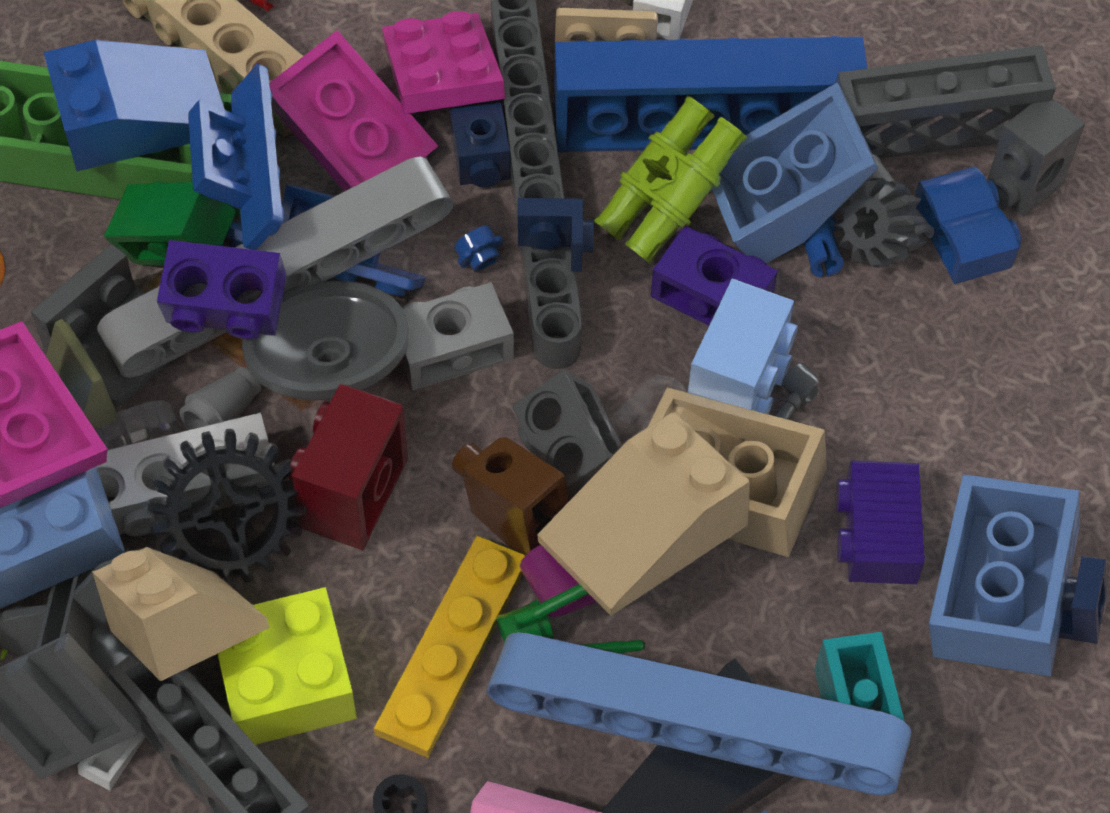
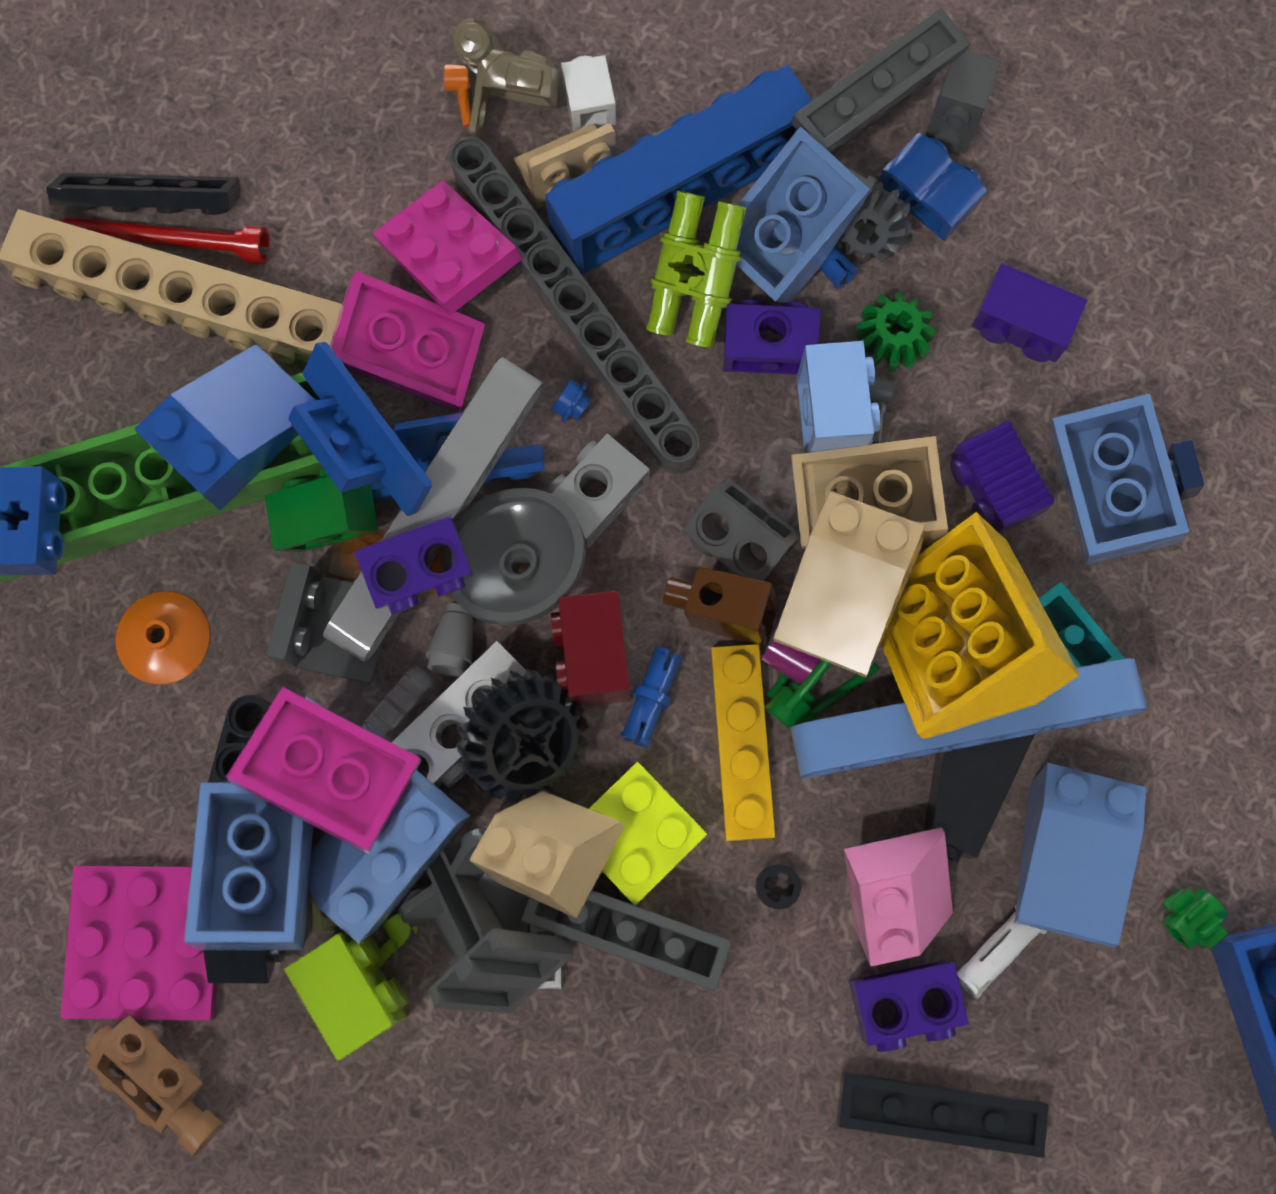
camera: 25 degrees left, 20 degrees up
olive slope [46,318,117,429] -> none
dark blue brick [450,103,510,187] -> none
dark blue bracket [518,198,593,272] -> none
none -> blue pin [620,647,683,748]
none -> green gear [855,290,936,373]
none -> yellow slope [881,512,1080,739]
none -> dark purple brick [971,263,1087,362]

